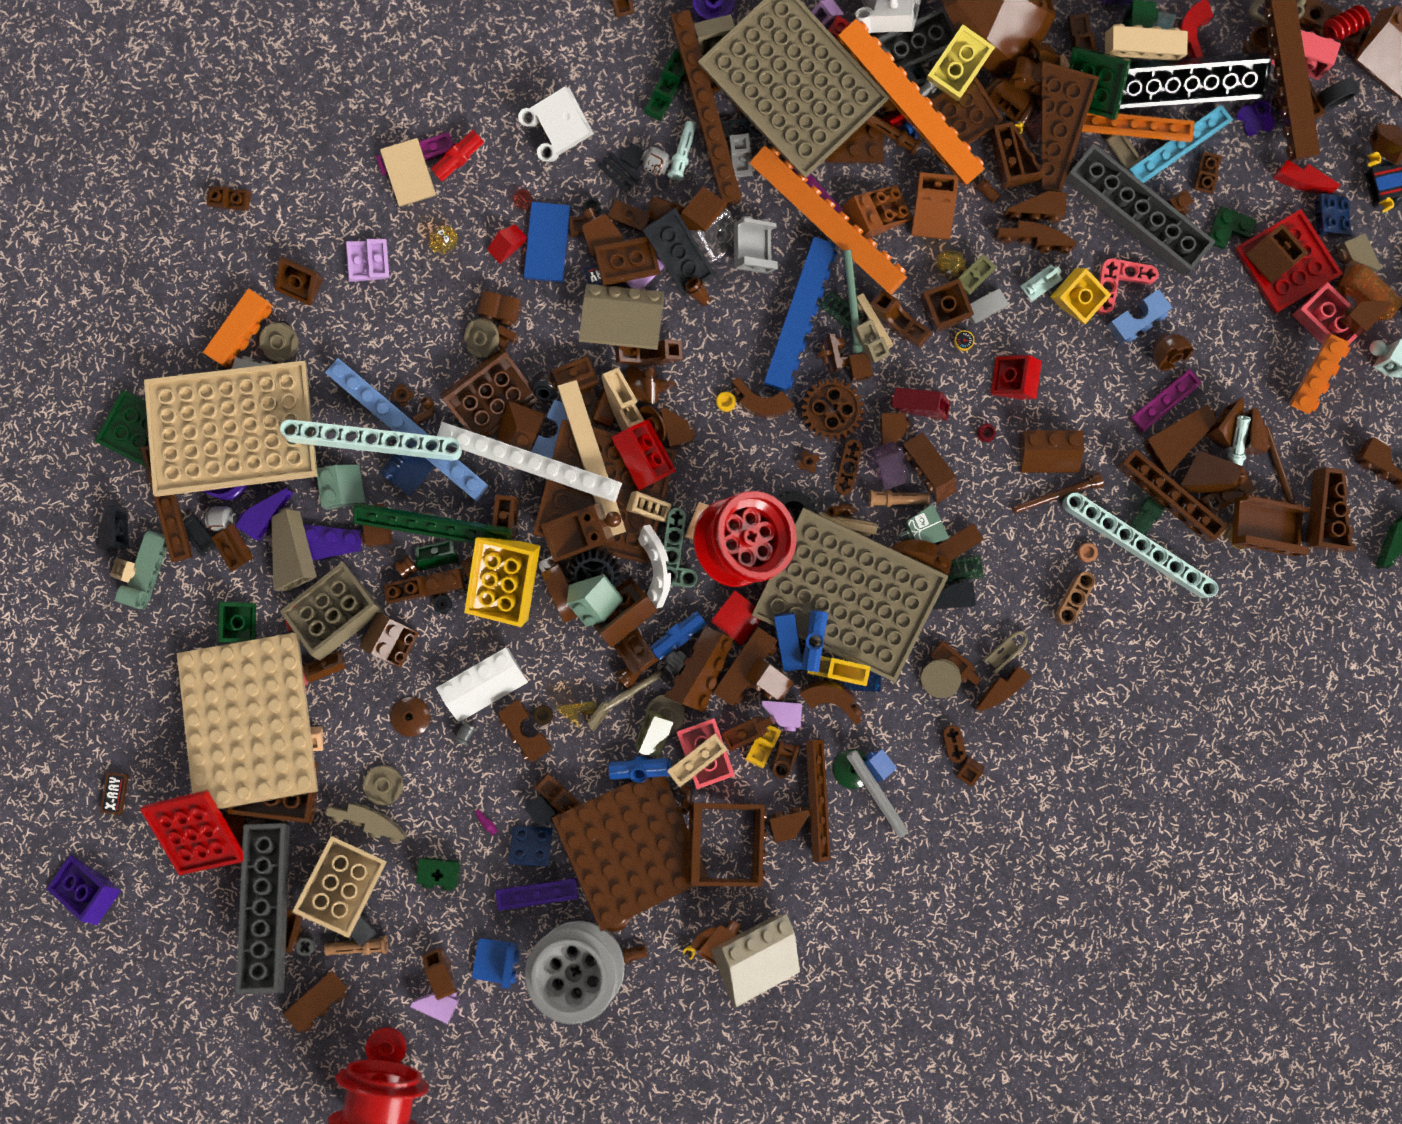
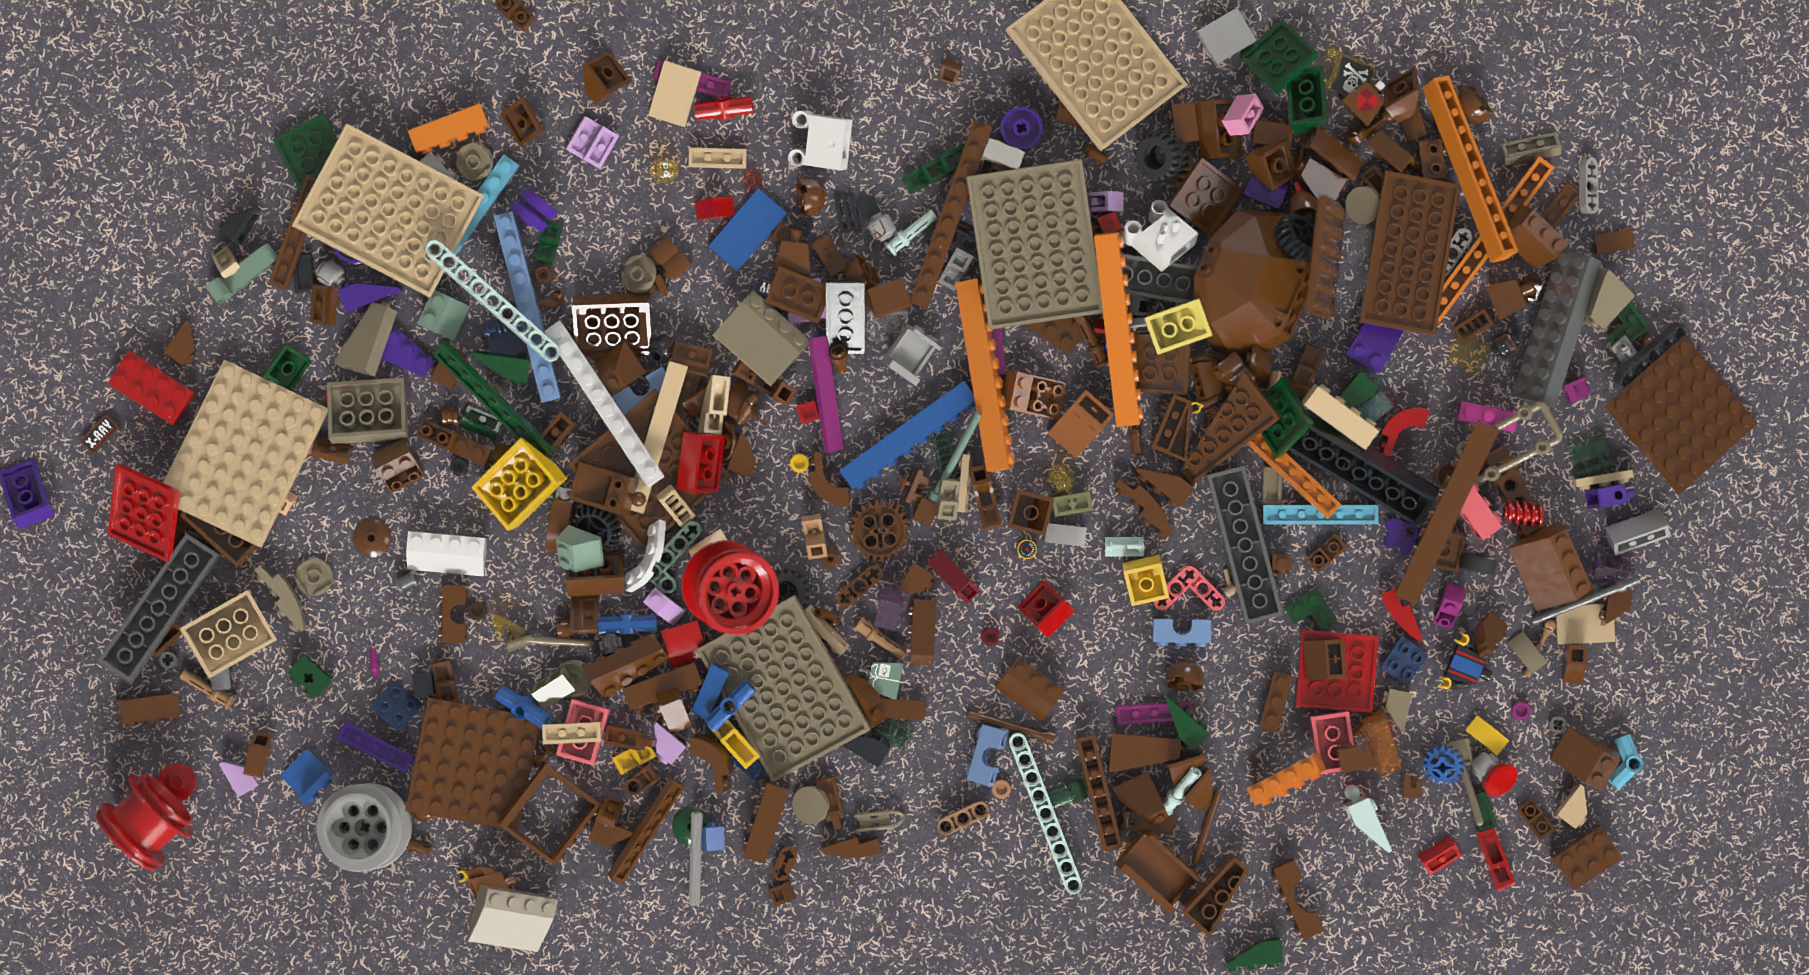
camera: 40 degrees right, 5 degrees up
none -> red brick [107,351,197,425]
none -> reddish brown slope [164,321,197,366]
none -> medium azure plate [454,155,520,256]
none -> dark green slope [472,350,530,385]
none -> dark purple wheel [509,186,559,233]
none -> dark green slope [534,221,564,265]
none -> reddish brown slope [583,50,631,105]
none -> reddish brown plate [595,795,624,828]
none -> lavender slope [643,587,686,626]
none -> tan plate [688,148,747,169]
none -> reddish brown brick [741,781,790,864]
none -> reddish brown cylinder [796,178,828,217]
none -> red plate [796,401,820,424]
none -> medium nougat brick [801,514,828,560]
none -> magenta tile [808,336,844,453]
none -> medium blue arch [966,724,1009,787]
none -> dark green slope [1163,693,1210,751]
none -> tan hand [1223,569,1235,597]
none -> reddish brown arch [1257,671,1293,732]
none -> magenta slope [1433,582,1465,629]

